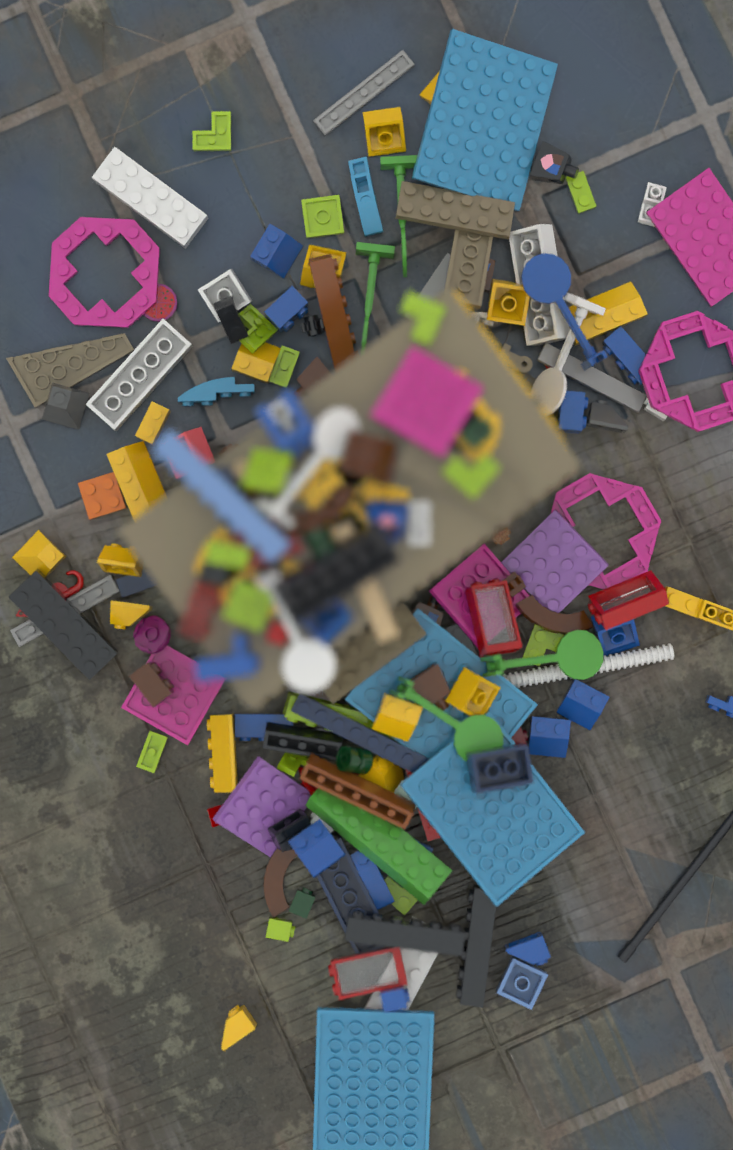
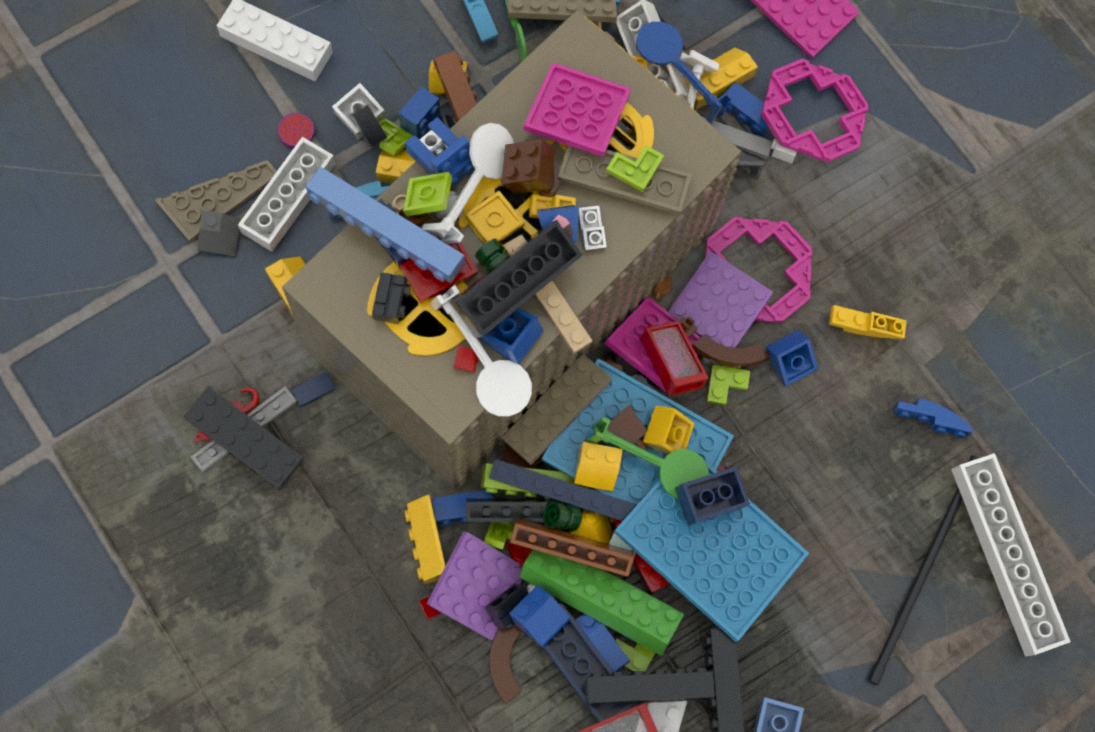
camera: 20 degrees left, 15 degrees down
yellow slope [12,530,66,577] -> none
dark pink plate [49,217,160,328] -> none
orange plate [78,472,126,520] -> none
yellow slope [97,544,143,577] -> none
yellow slope [110,601,153,630] -> none
dark pink plate [121,645,226,745] -> none
reddish brown brick [129,662,174,707] -> none
magenta tile [133,615,171,654] -> none
yellow piece [135,401,171,445] -> none
lime plate [136,730,168,773] -> none
clear red brick [177,580,222,643] -> none
blue brick [194,631,261,682] -> none
lime plate [205,541,250,569] -> none
lime plate [222,579,273,633] -> none
blue slope [250,224,303,279] -> none
lime brick [266,917,295,942] -> none
reddish brown tile [278,484,357,534] -> none
dark green brick [289,887,316,919] -> none
lime plate [301,195,344,239] -> none
bright green piece [356,242,395,352] -> none
lime plate [400,291,446,346] -> none
dark green brick [461,418,494,450] -> none
bright green piece [480,630,603,680] -> none
white piece [503,643,674,688] -> none
blue slope [505,932,551,966] -> none
blue slope [528,716,571,758] -> none
blue slope [556,679,609,730] -> none
red window [587,570,669,630] -> none

